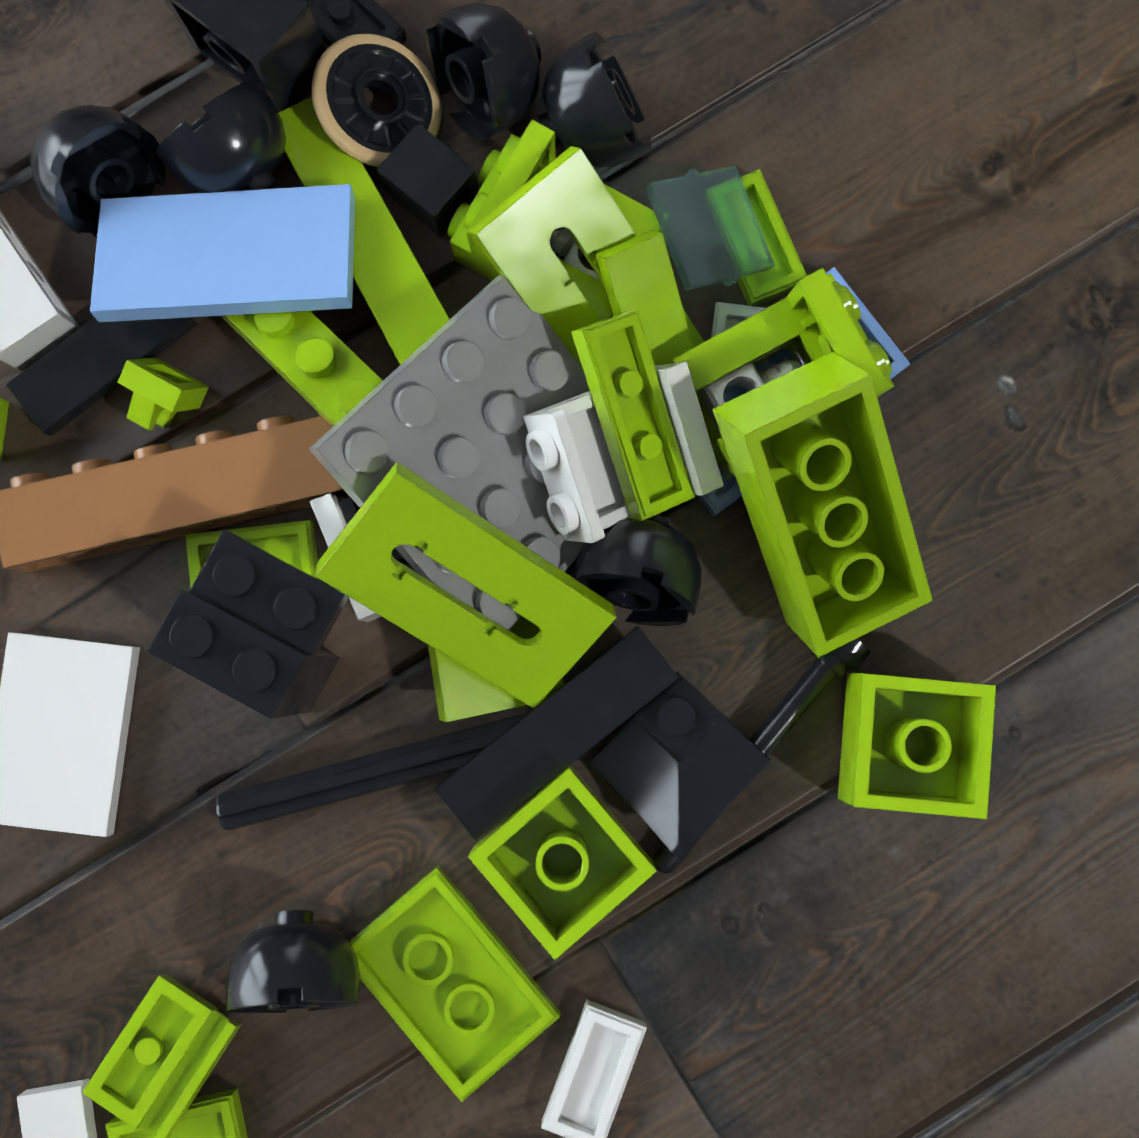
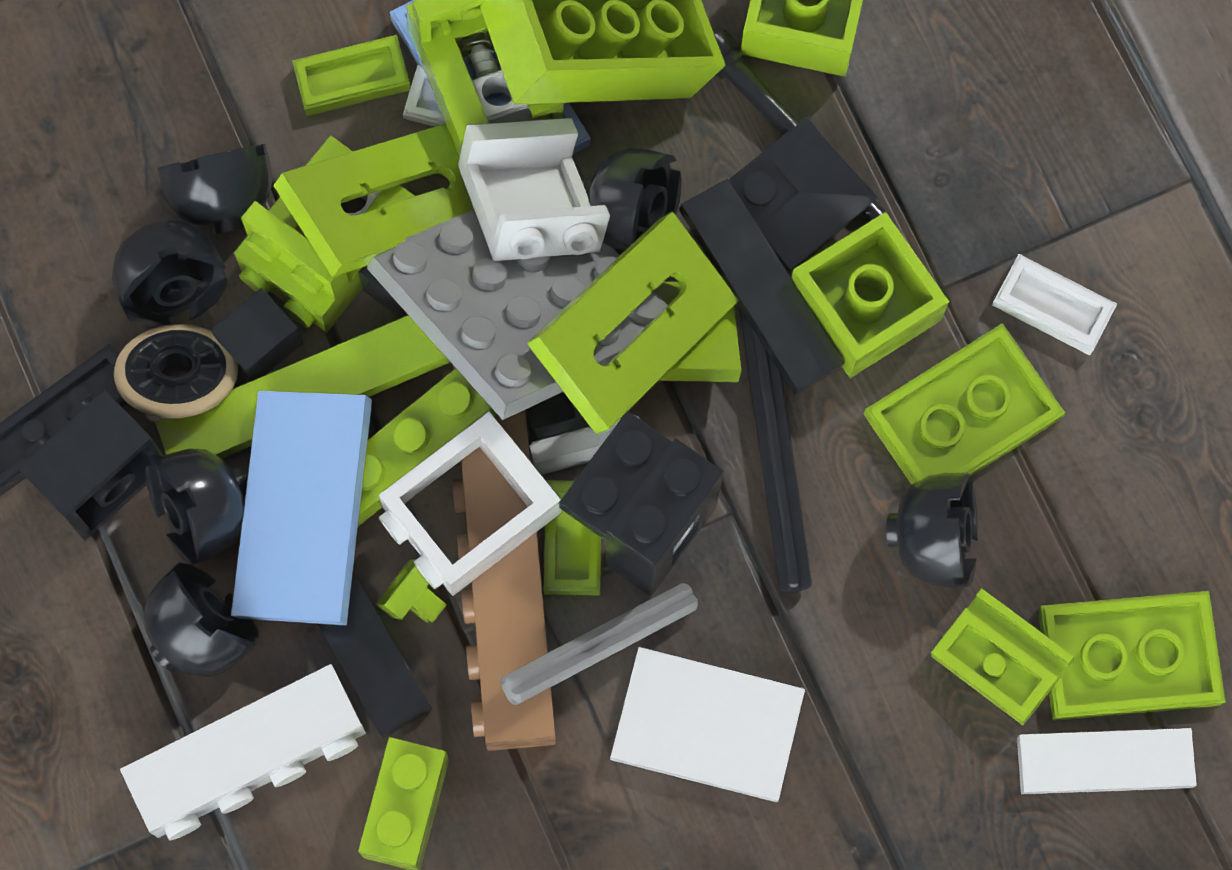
camera: 85 degrees left, 10 degrees down
lime tile [571,309,695,521] -> none
lime tile [595,229,694,366] -> none
clear light blue piece [646,166,775,291] -> none
none -> white window [379,412,561,596]
none -> light grey axle [500,583,698,705]

